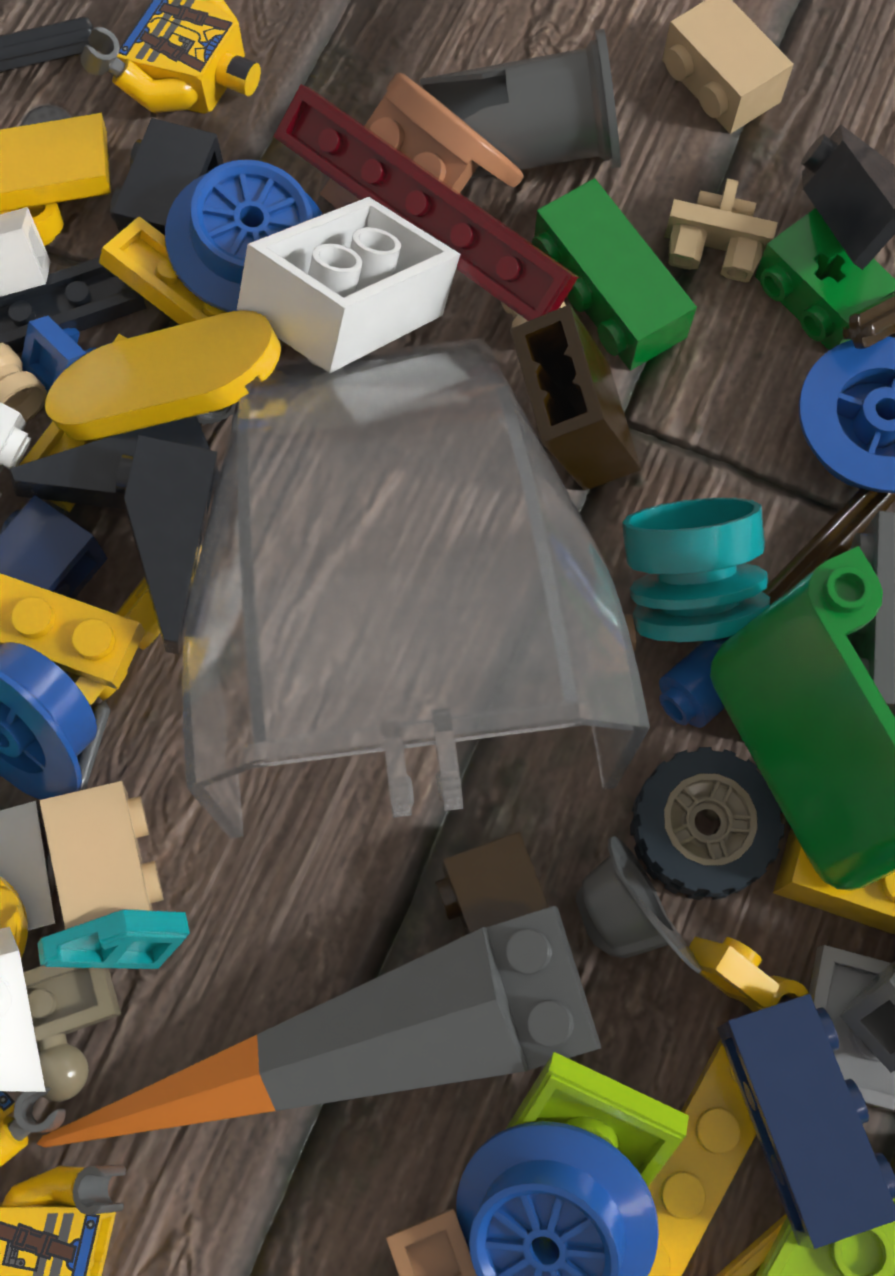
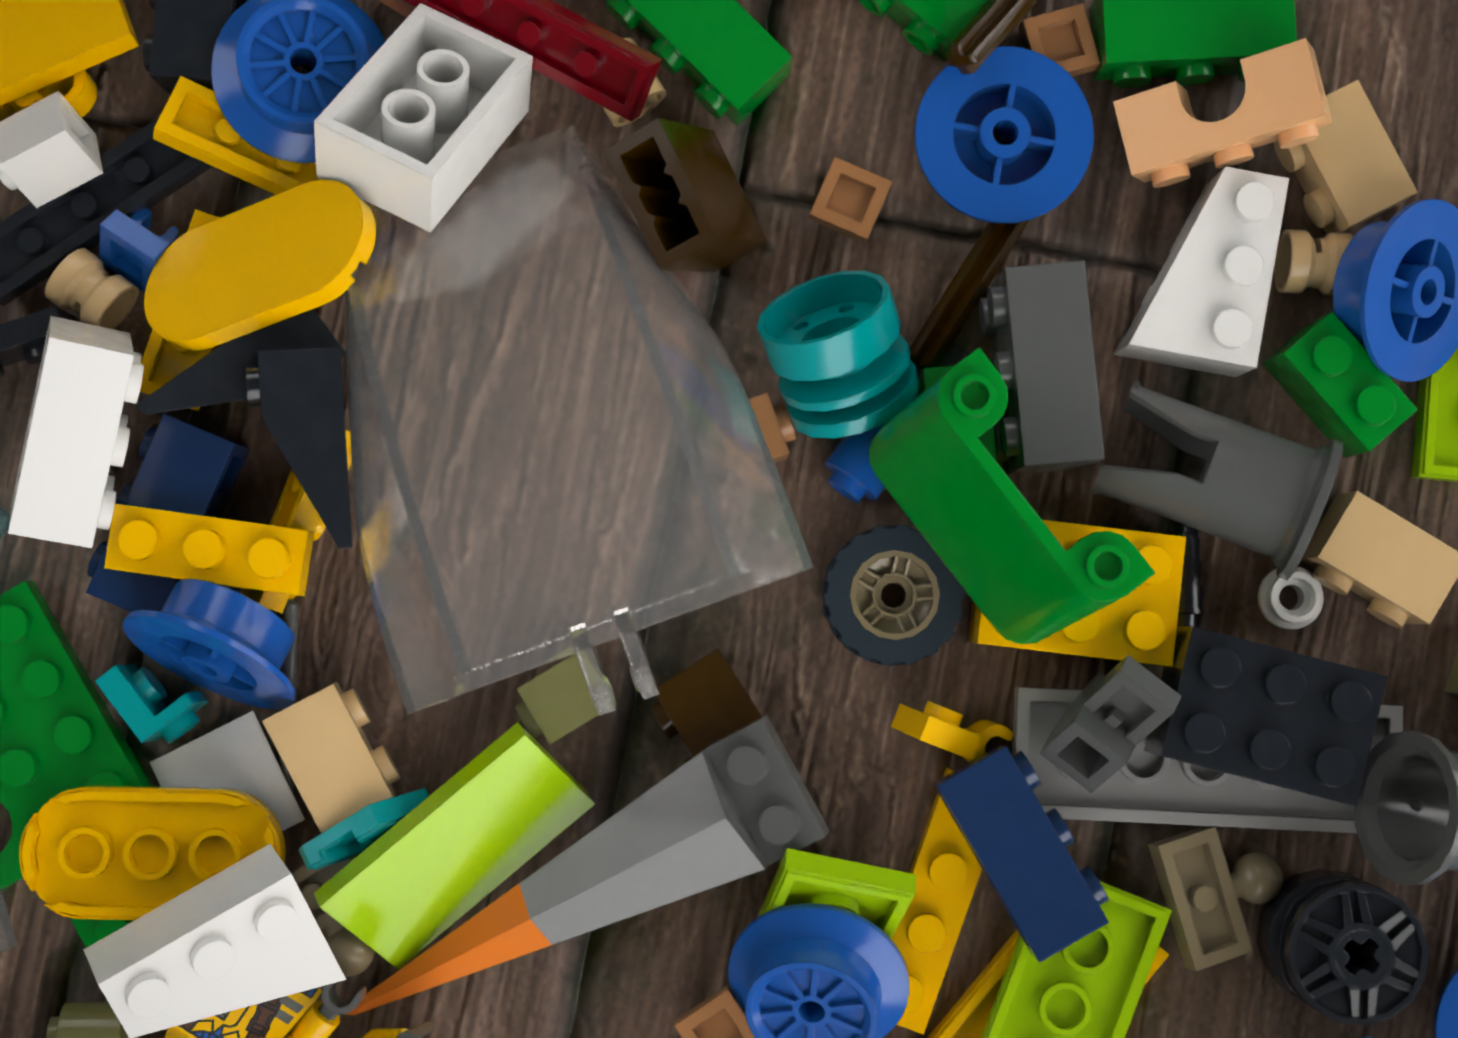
camera: 15 degrees left, 15 degrees up
dark grey piece [576,836,702,974] -> none
none -> lime tile [314,722,595,970]
none -> olive brick [515,647,620,745]
none -> medium nougat plate [808,157,892,244]

